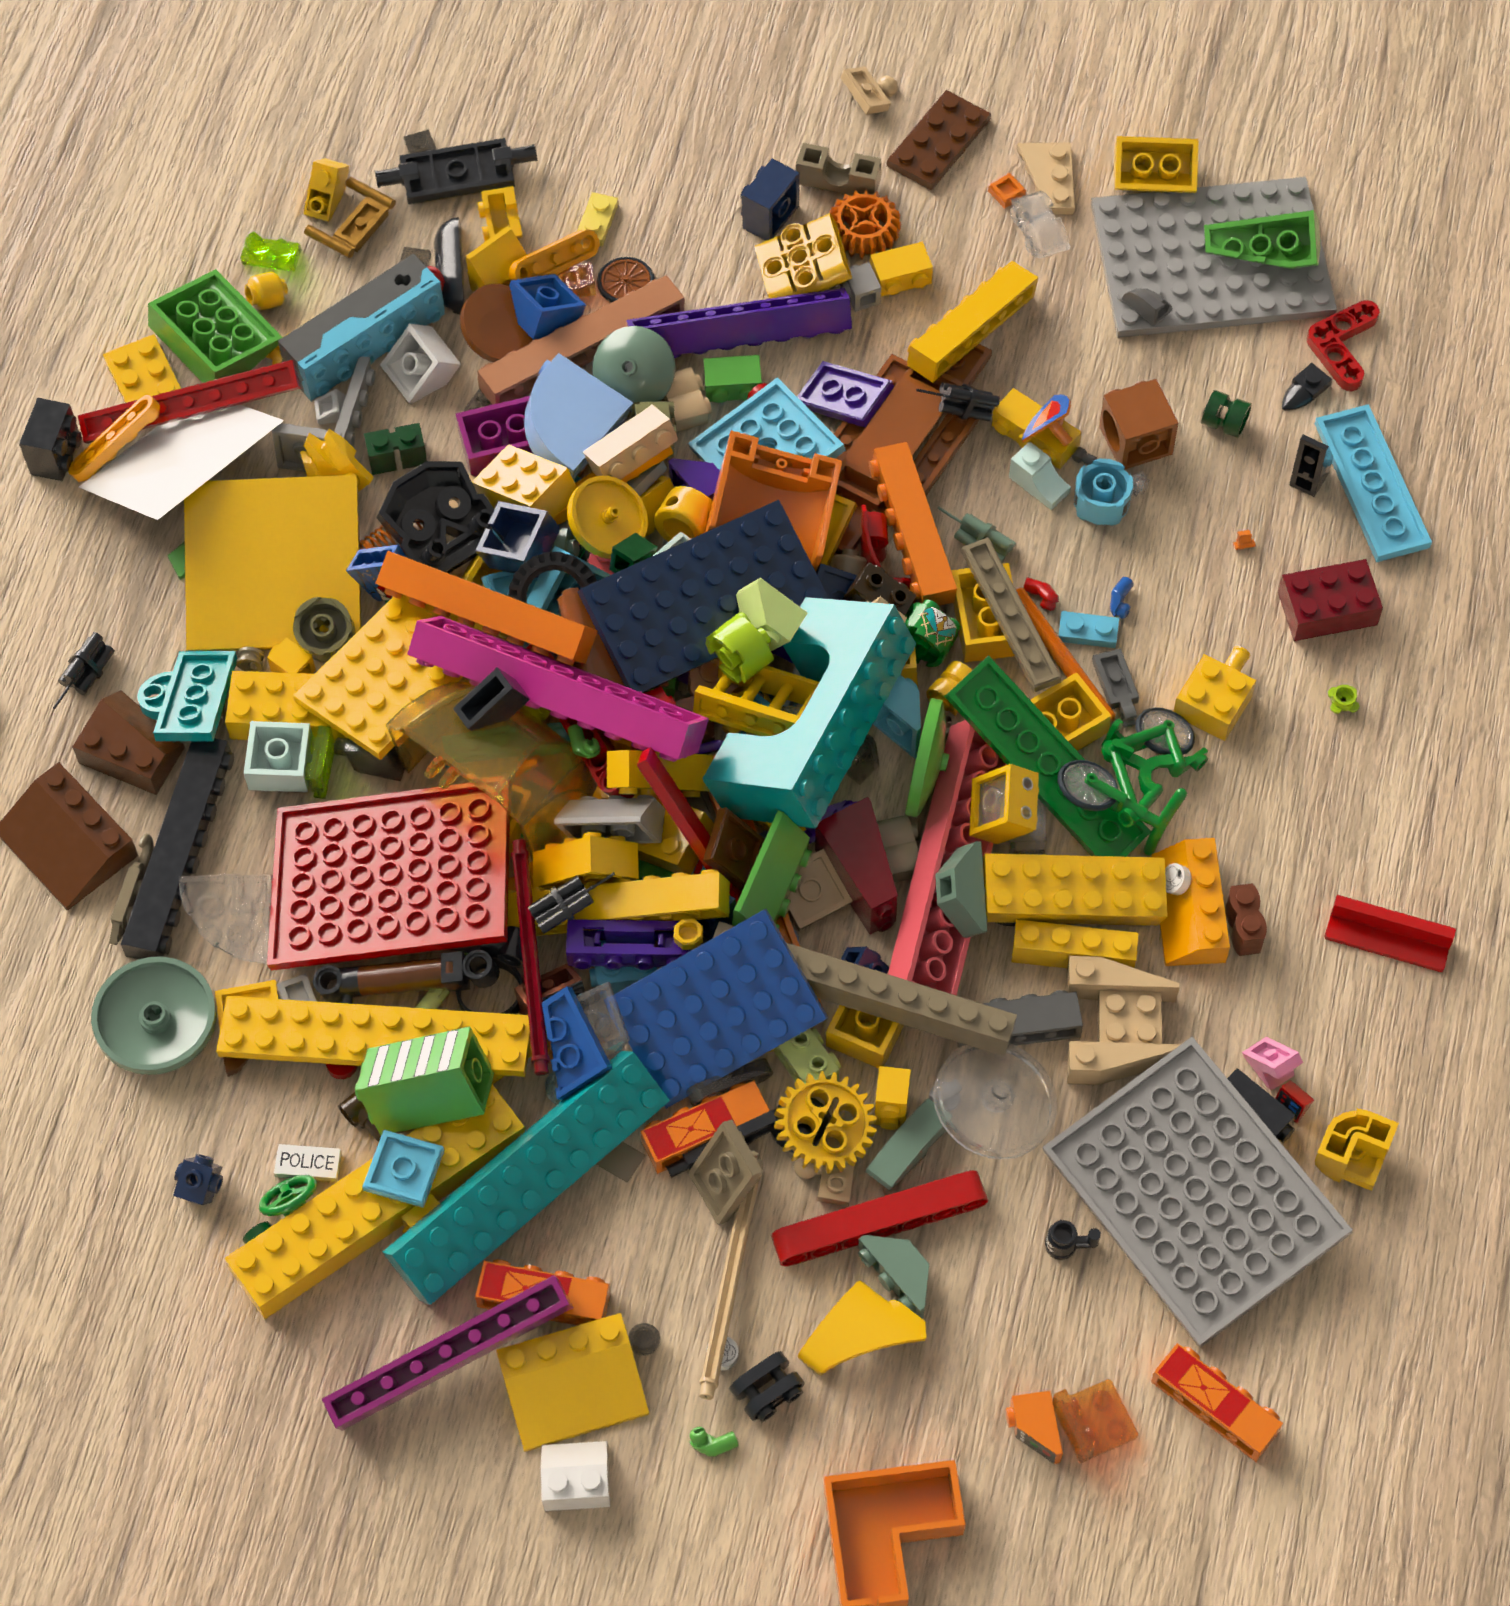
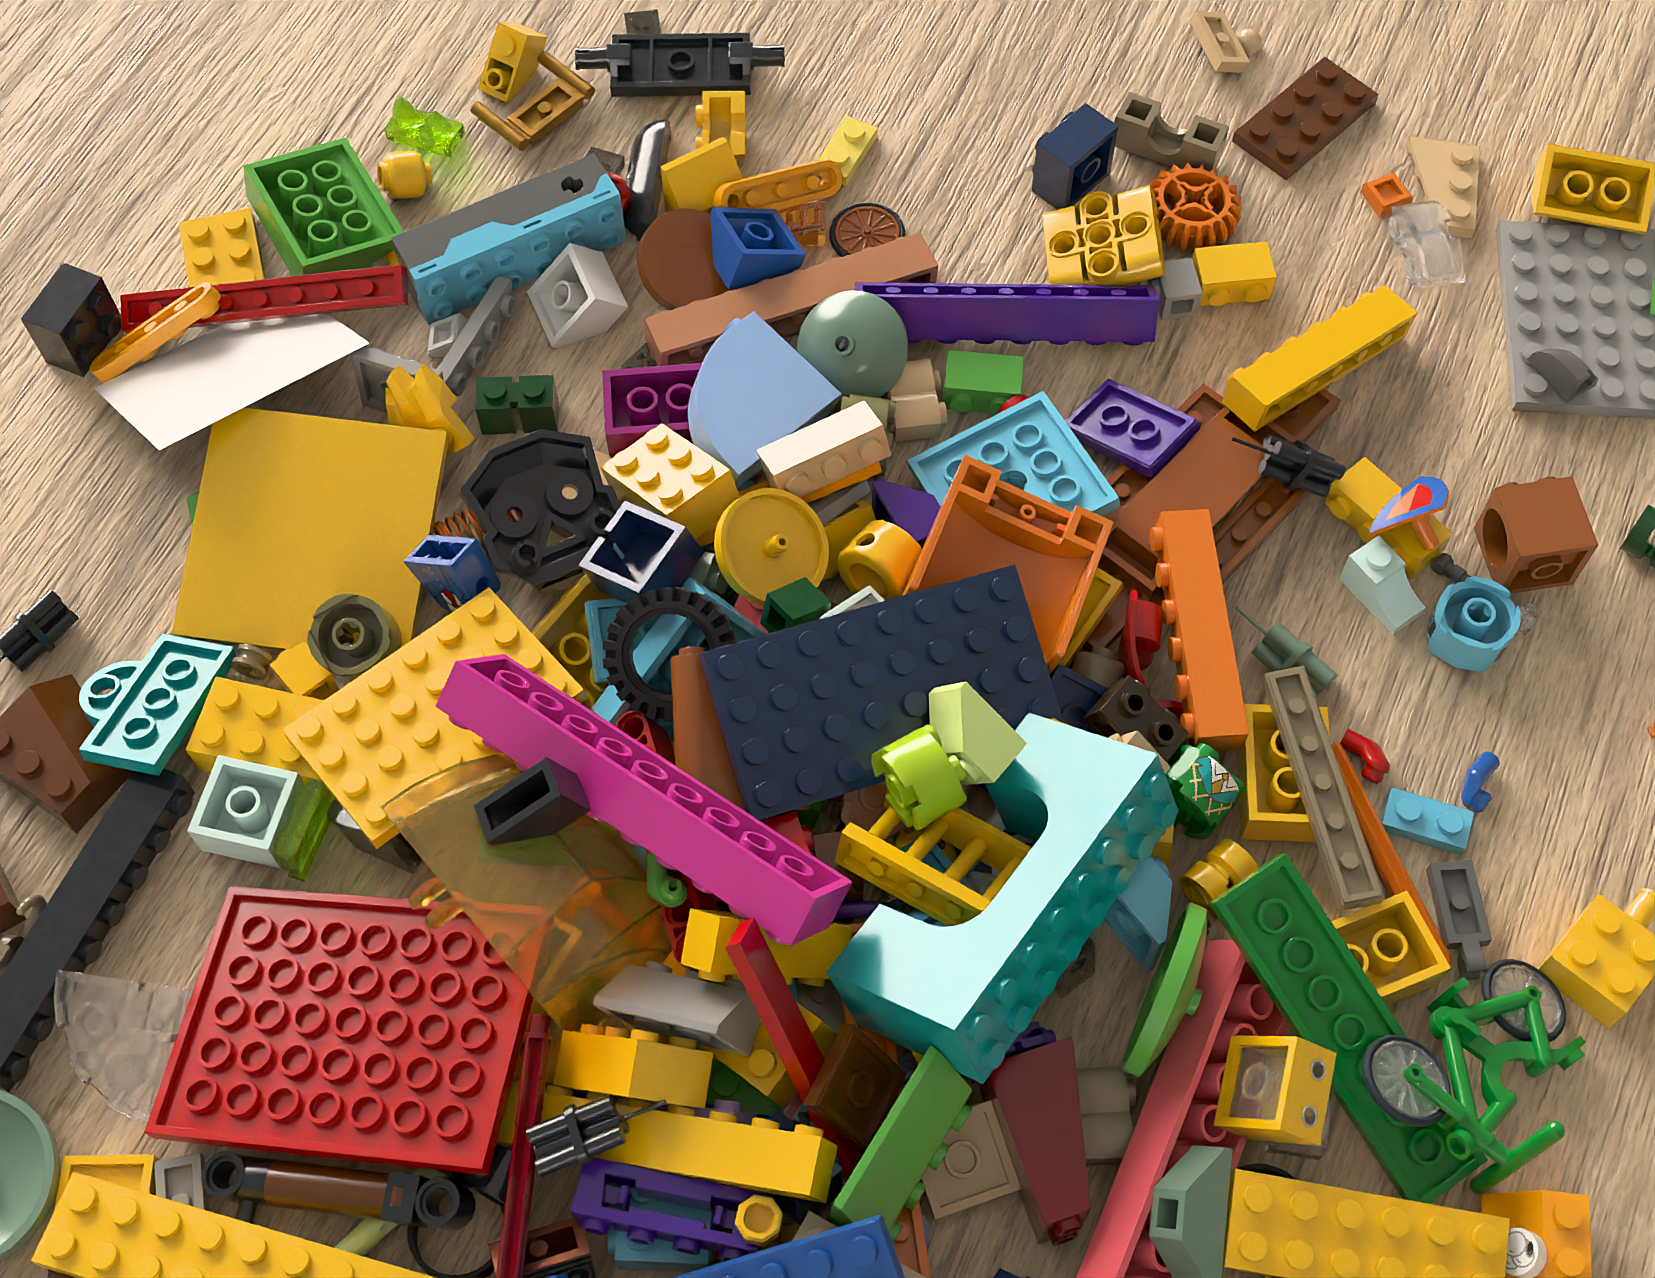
camera: 10 degrees right, 0 degrees up
orange brick [375,551,598,666] -> none

